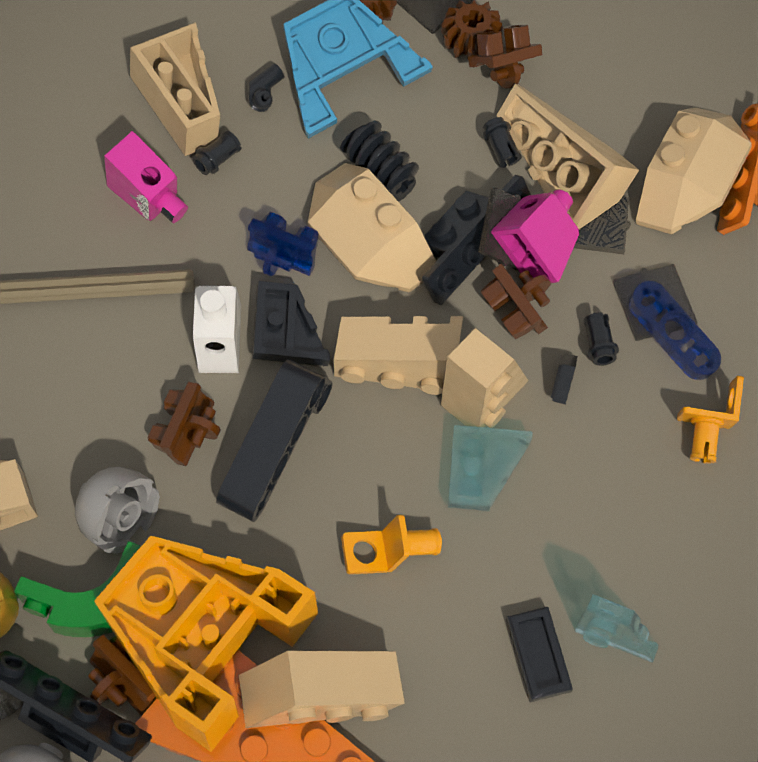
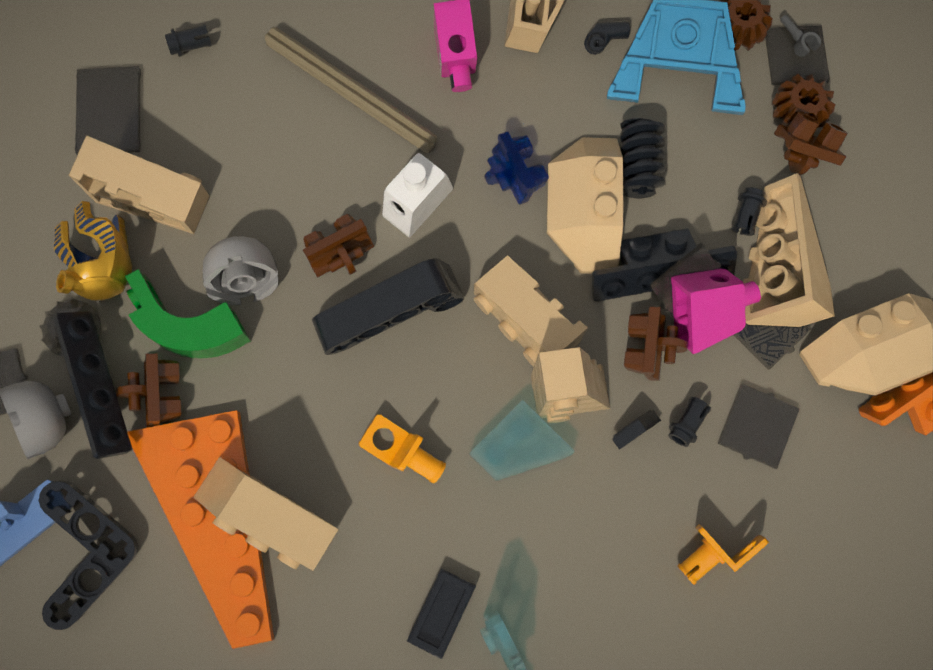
camera: 40 degrees right, 10 degrees up
light orange wedge [94,536,318,752] -> none
black pin [193,130,242,175] -> none
black wing [252,281,330,366] -> none
clear blue beam [629,281,721,380] -> none

